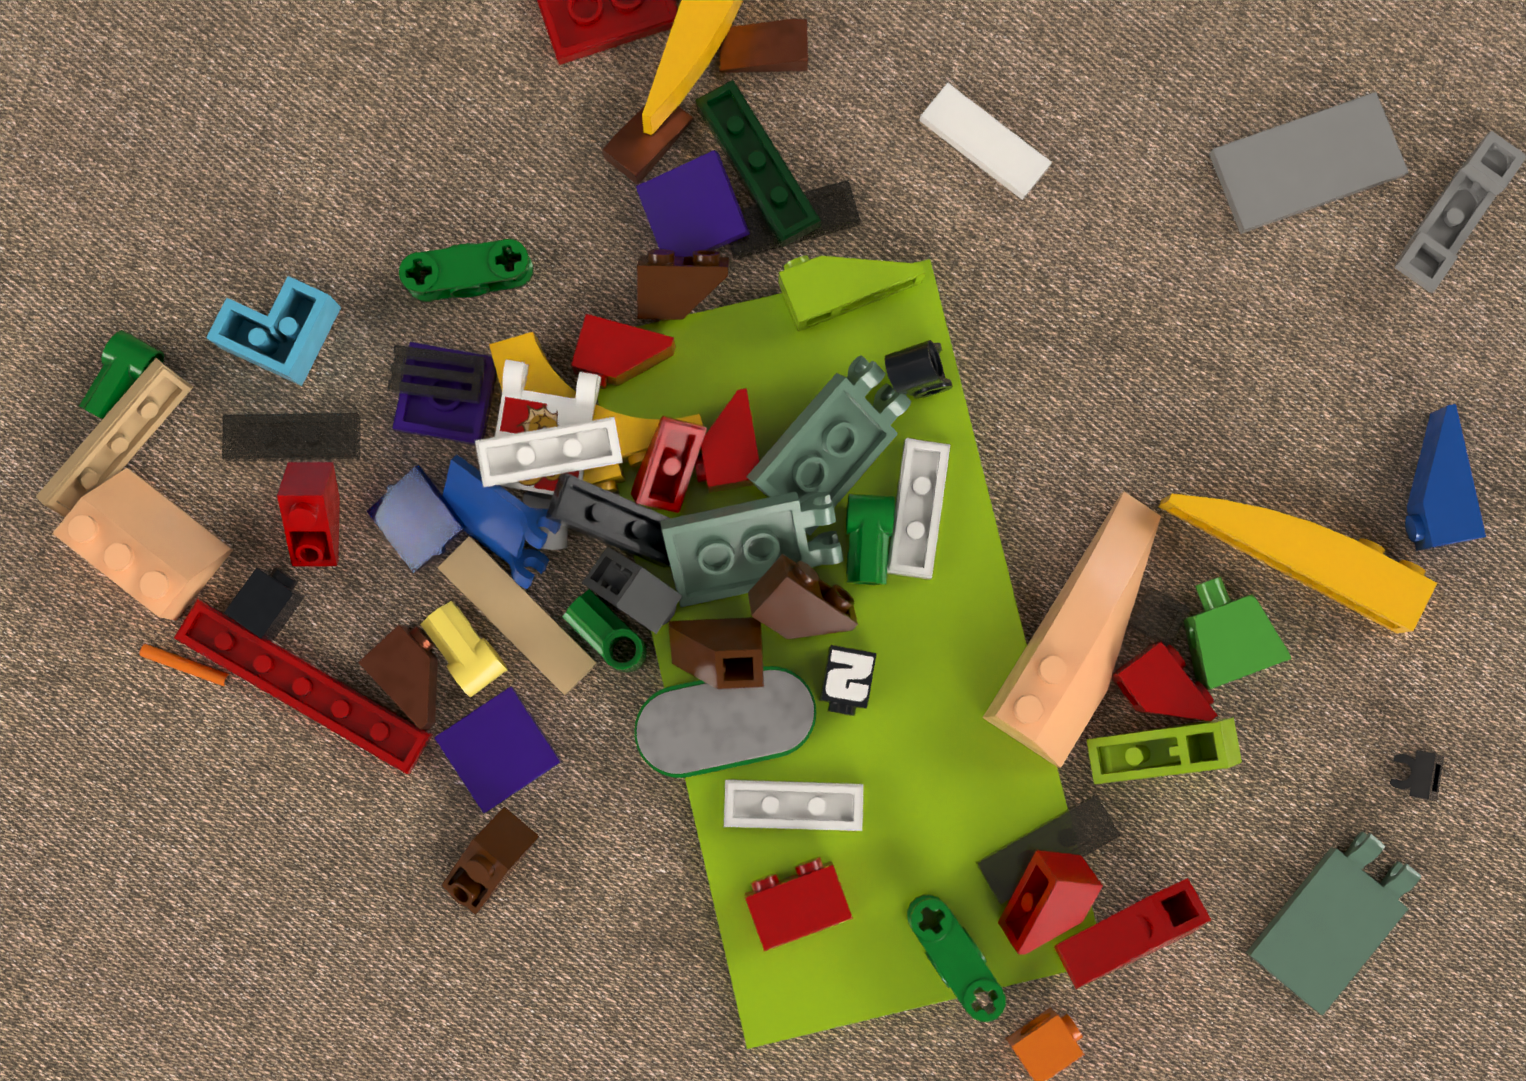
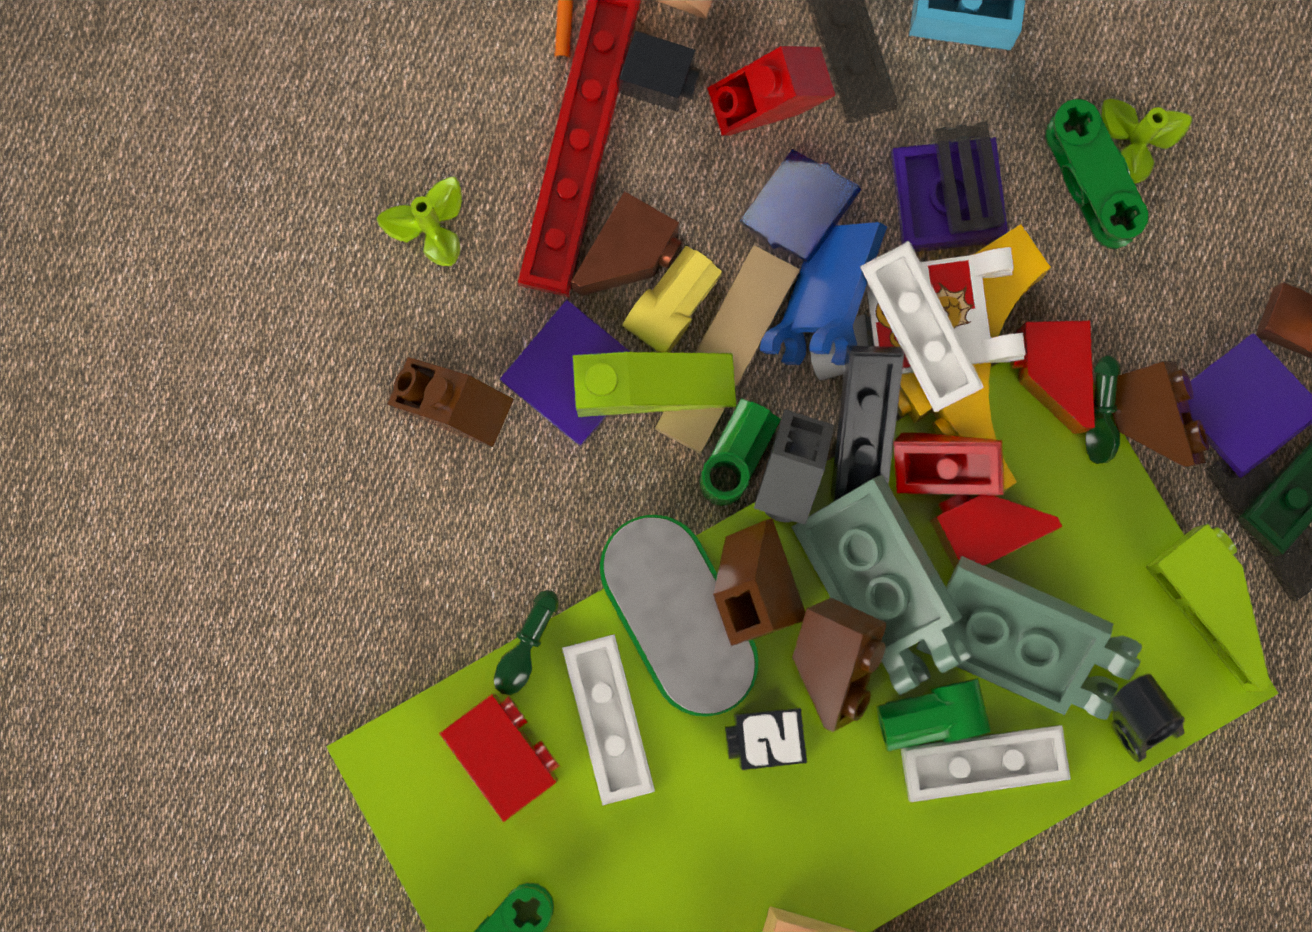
camera: 75 degrees right, 0 degrees up
none -> lime plant [376,176,462,266]
none -> dark green piece [493,590,559,695]
none -> lime slope [573,352,736,417]
none -> dark green piece [1086,355,1121,464]
none -> lime plant [1101,98,1192,183]

